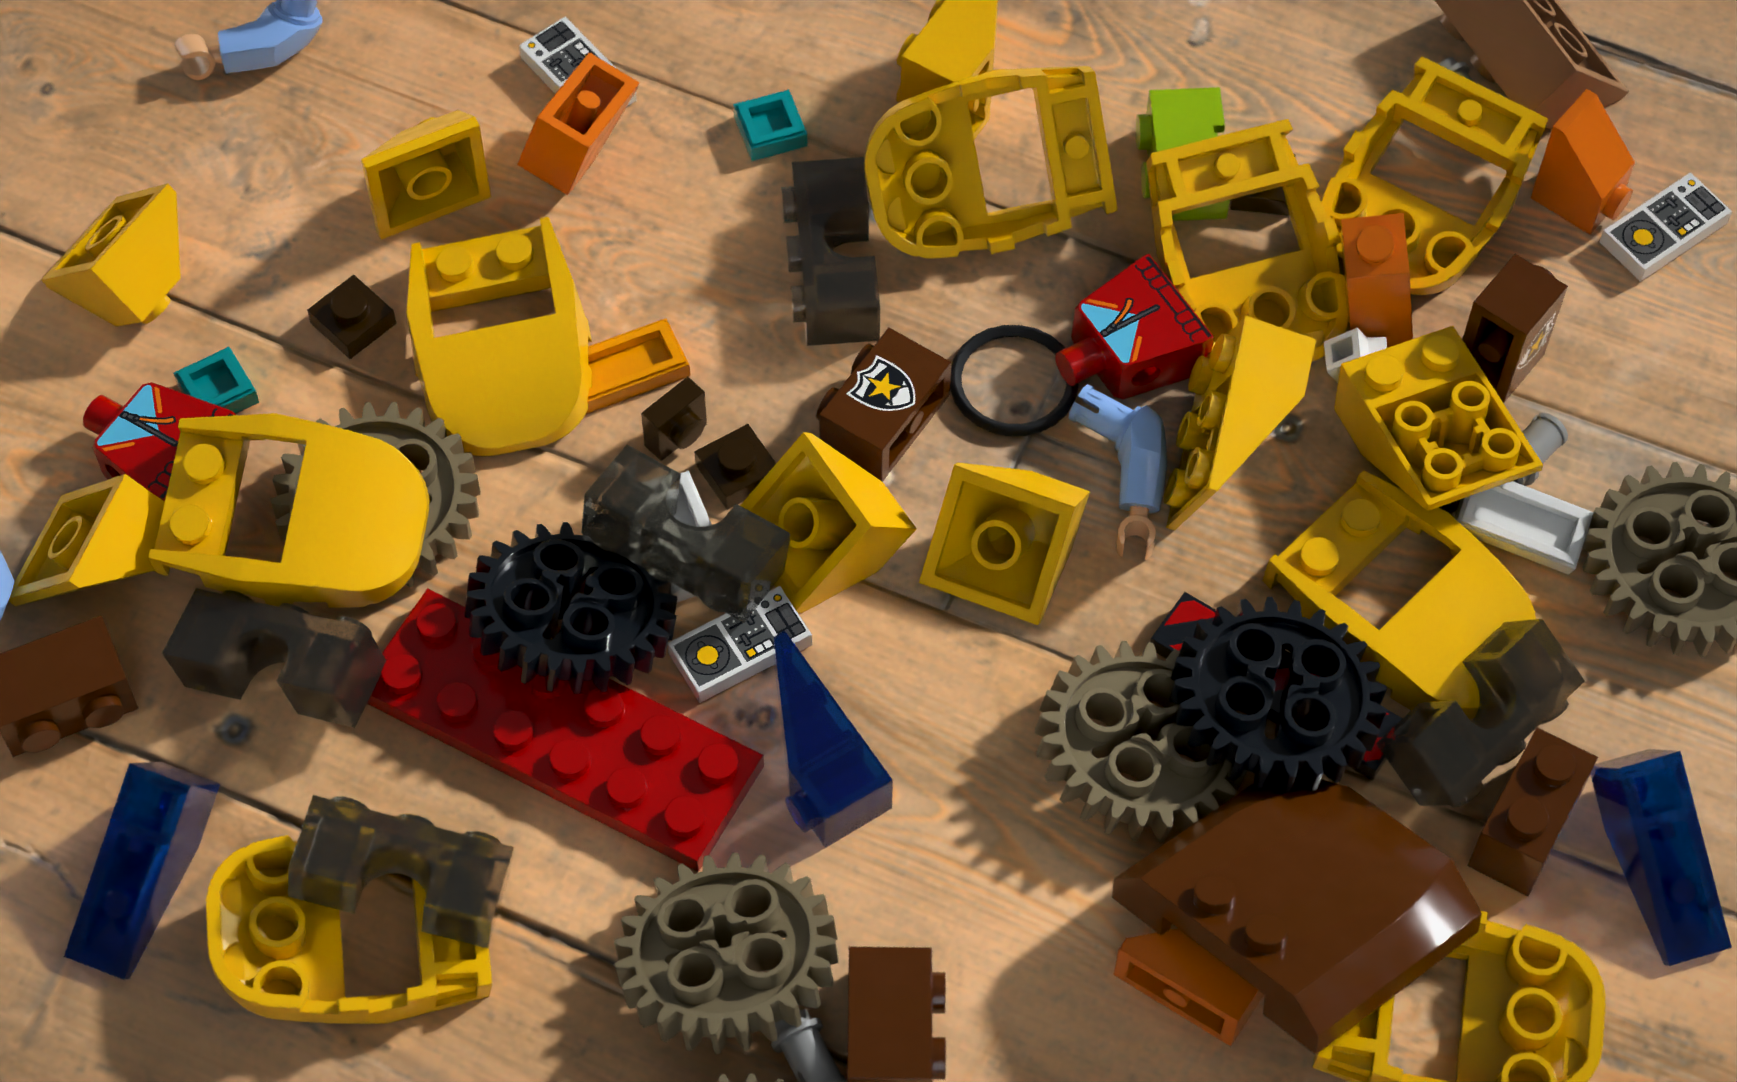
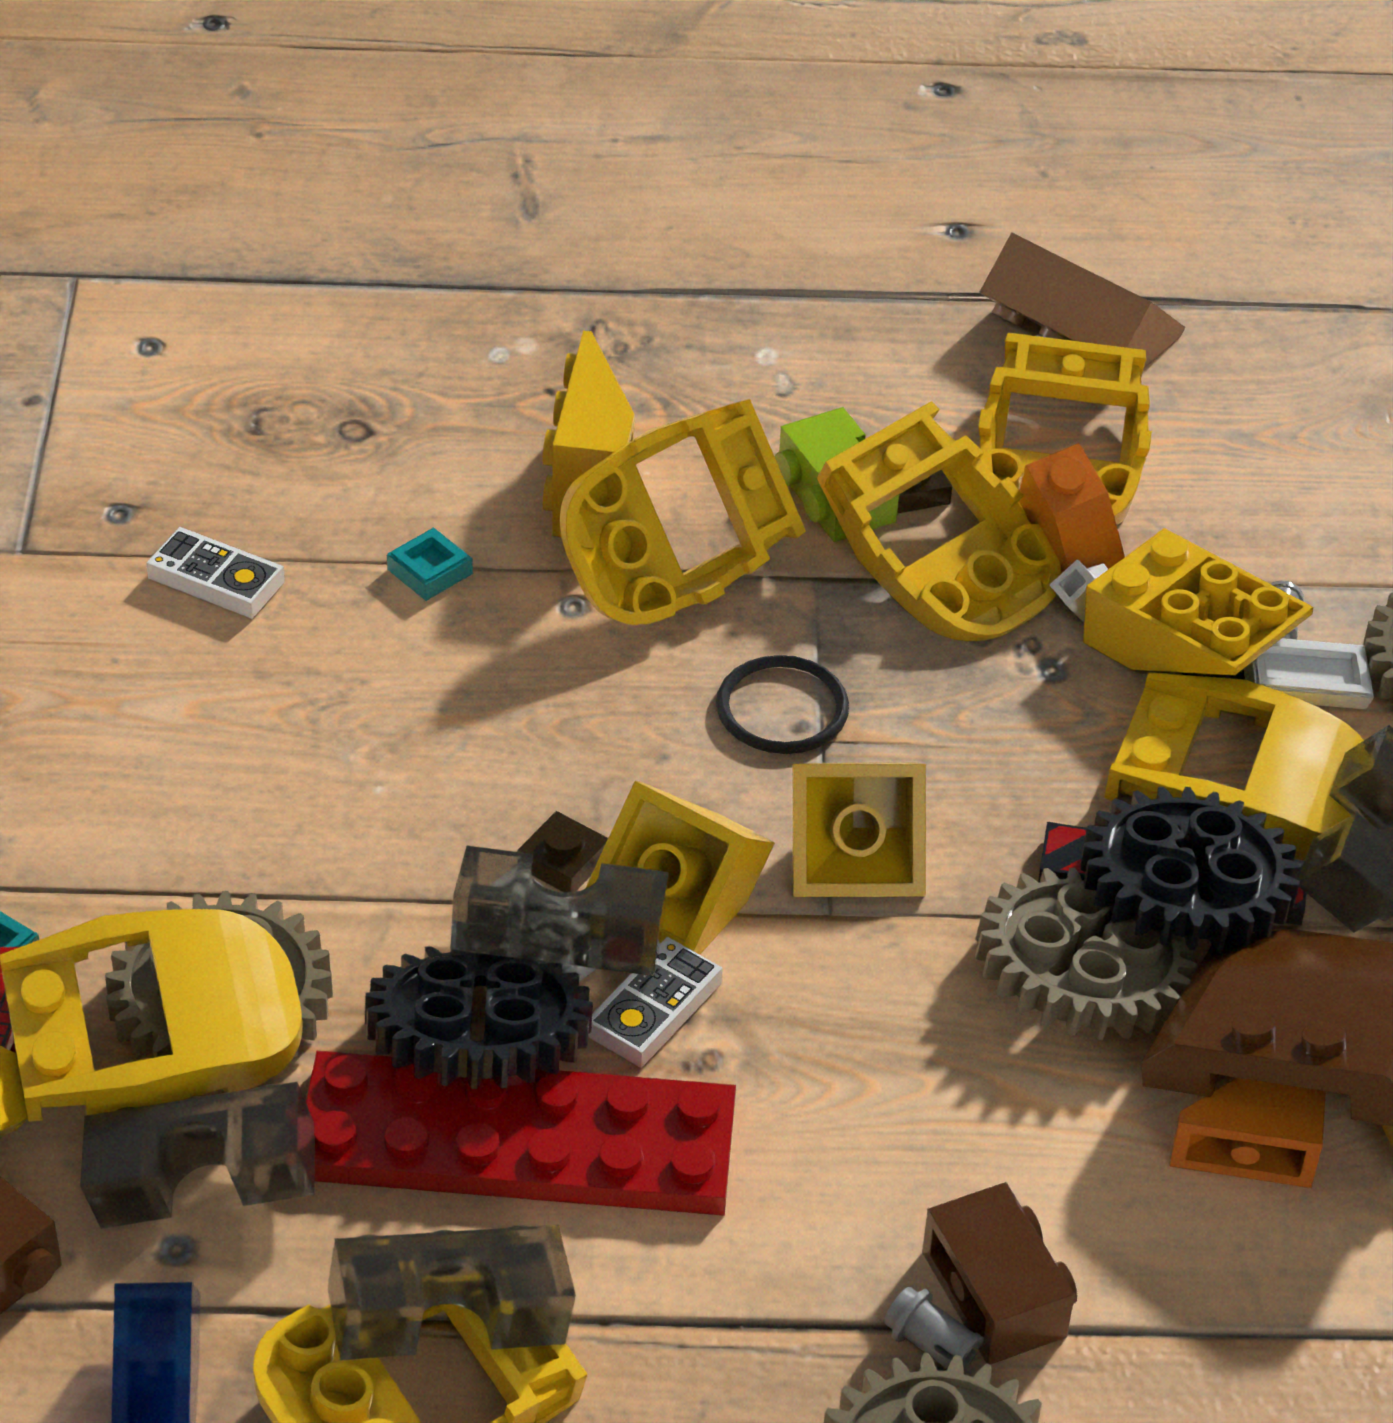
camera: 25 degrees left, 15 degrees down
dark brown plate [307,274,396,359] -> none
yellow slope [361,110,491,240] -> none
yellow slope [406,217,592,456] -> none
orange slope [517,52,640,195] -> none
light orange tile [586,318,691,414] -> none
dark tan gear [614,852,839,1054] -> none
dark brown plate [641,376,707,461] -> none
clear blue slope [774,631,893,848] -> none
clear smoke arch [781,157,880,346] -> none
reddish brown brick [816,327,951,482] -> none
red torso [1055,254,1214,400] -> none
light blue arm [1069,384,1167,560] -> none
yellow slope [1163,316,1316,531] -> none
reddish brown brick [1462,254,1568,403] -> none
orange slope [1531,89,1635,235] -> none
tile [1599,172,1732,282] -> none

